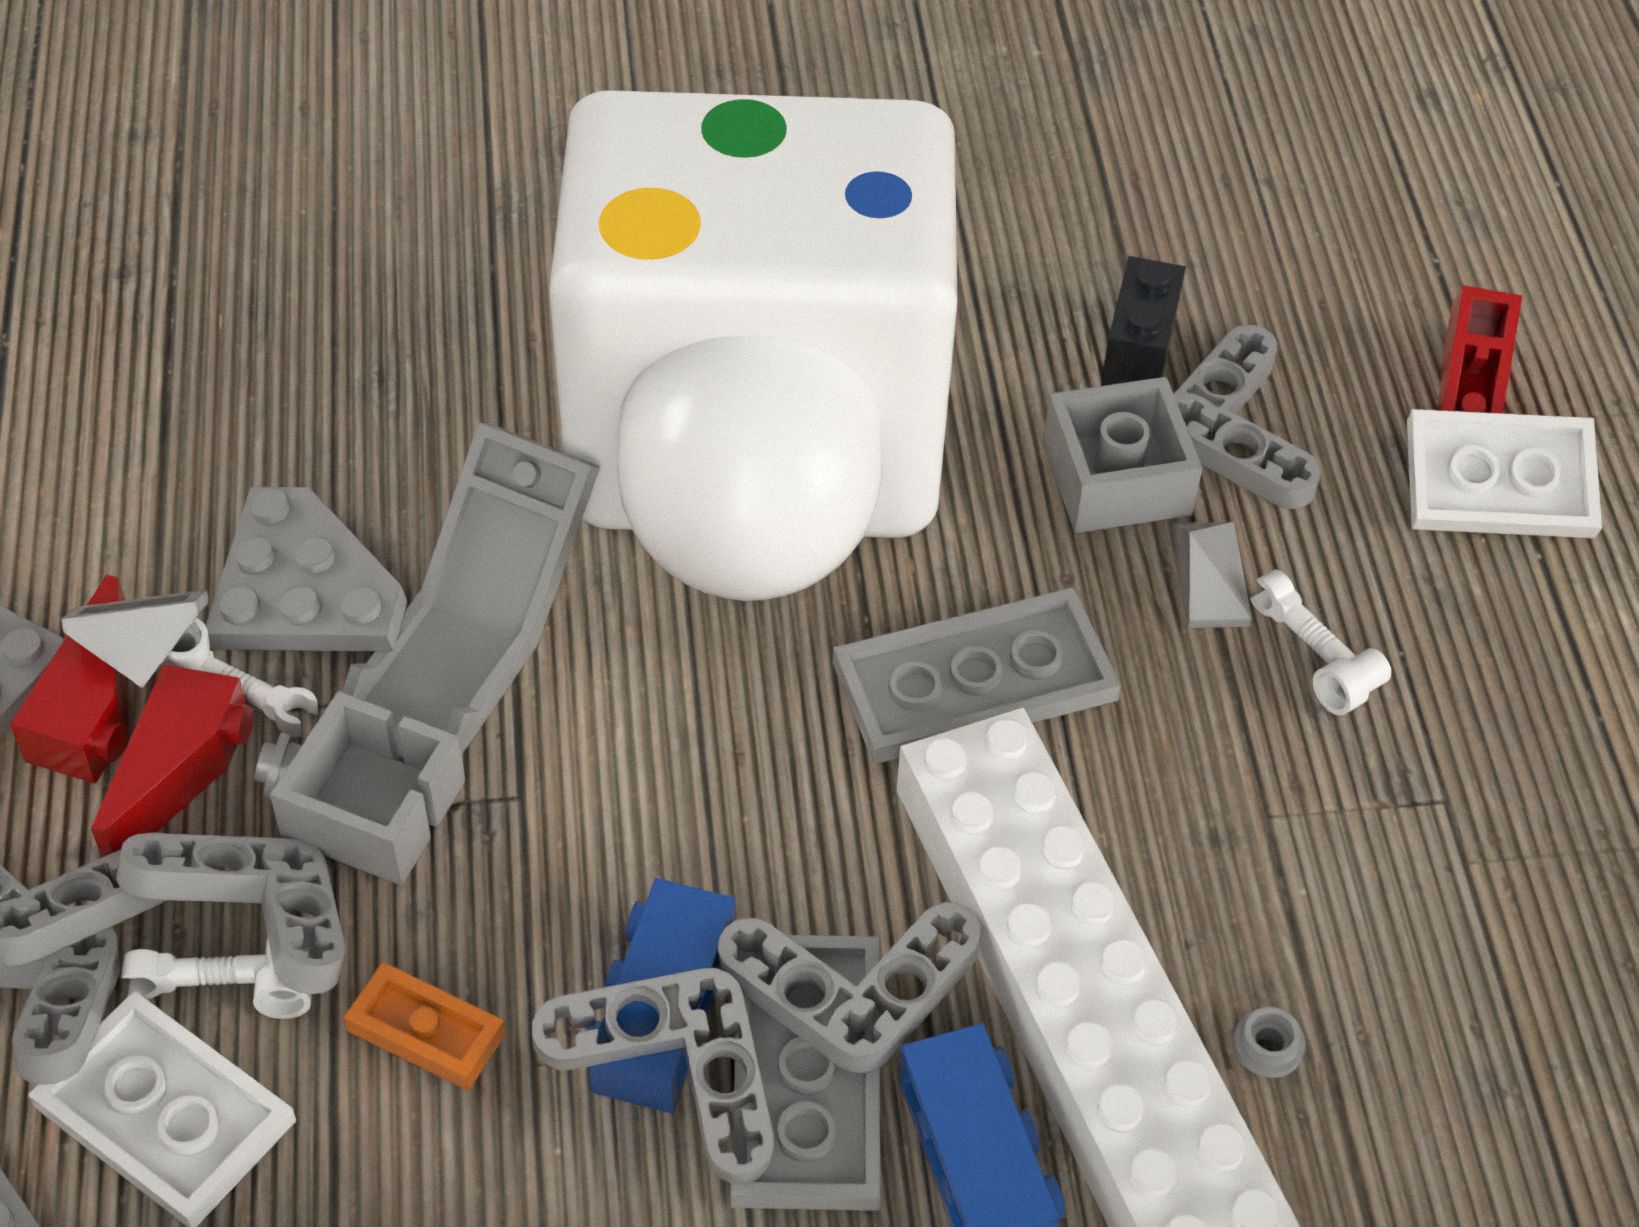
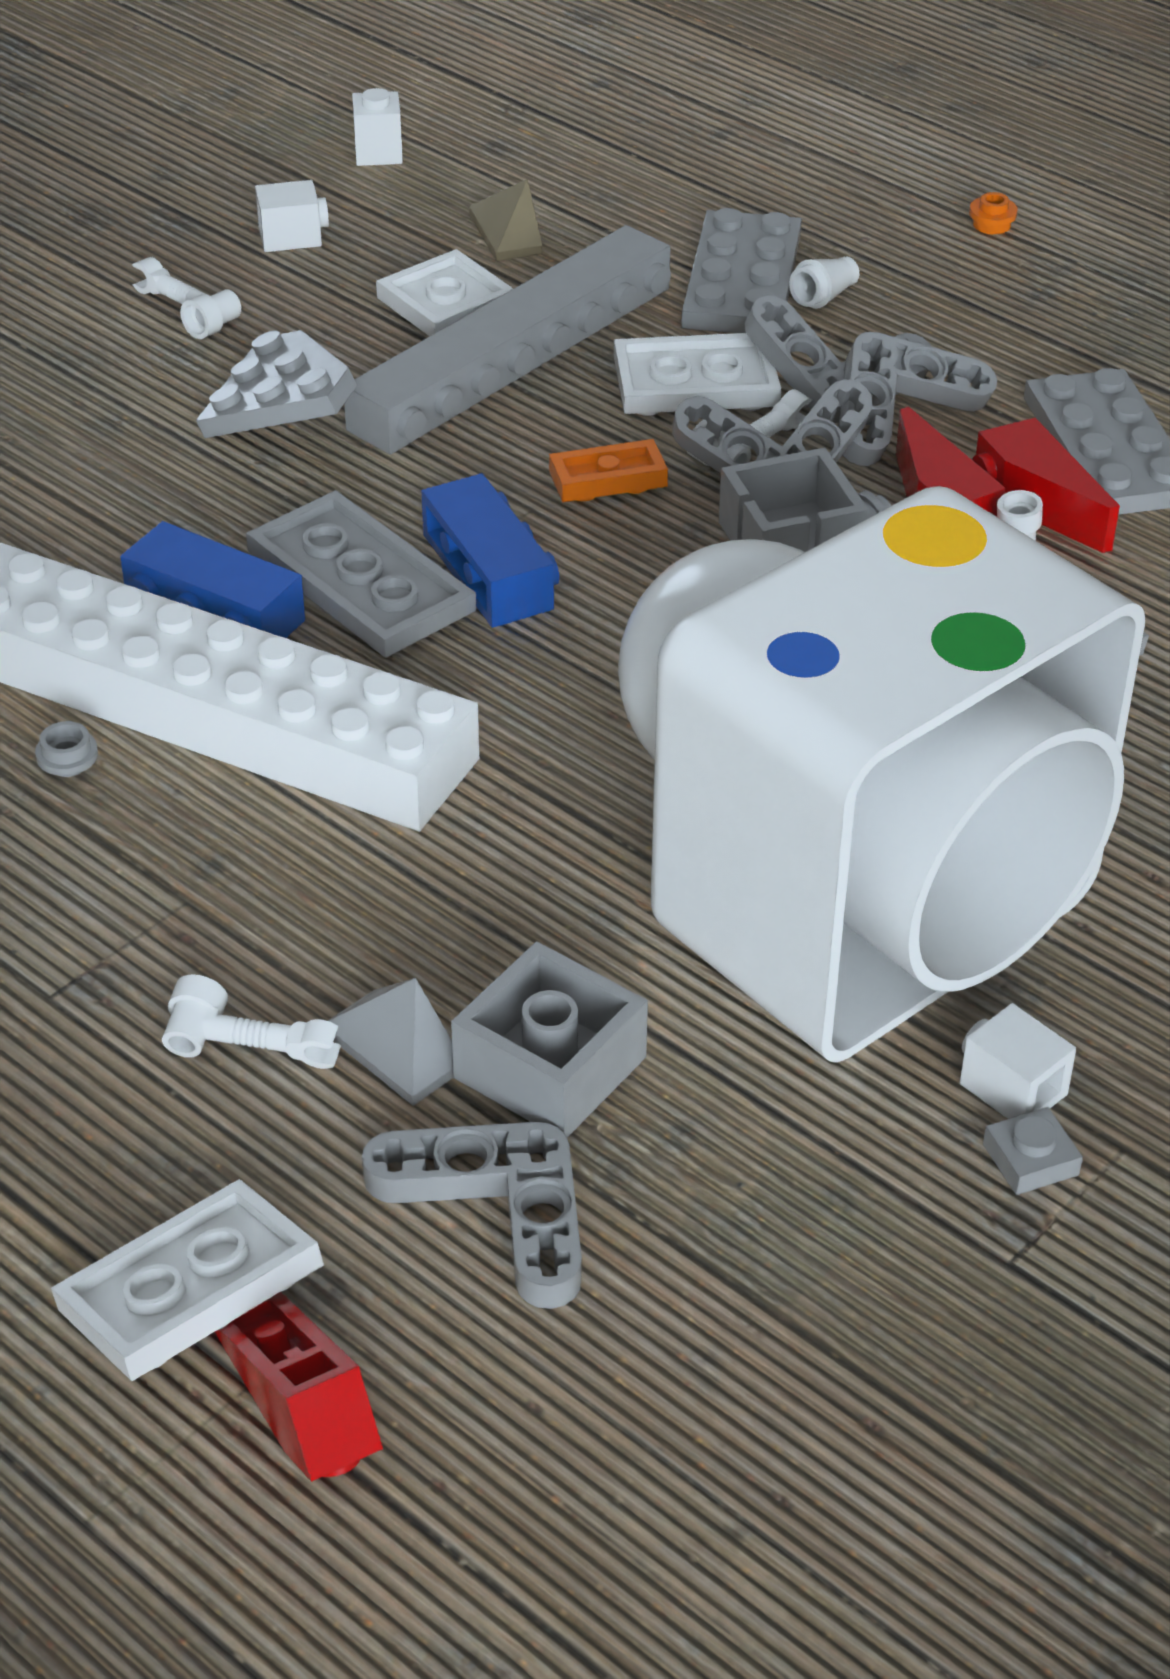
camera: 140 degrees right, 10 degrees down
slope [61,590,209,688] -> none
light grey beam [532,968,774,1184] -> none
light grey beam [718,902,981,1074] -> none
light grey plate [832,587,1121,764] -> none
black brick [1100,256,1186,386] -> none

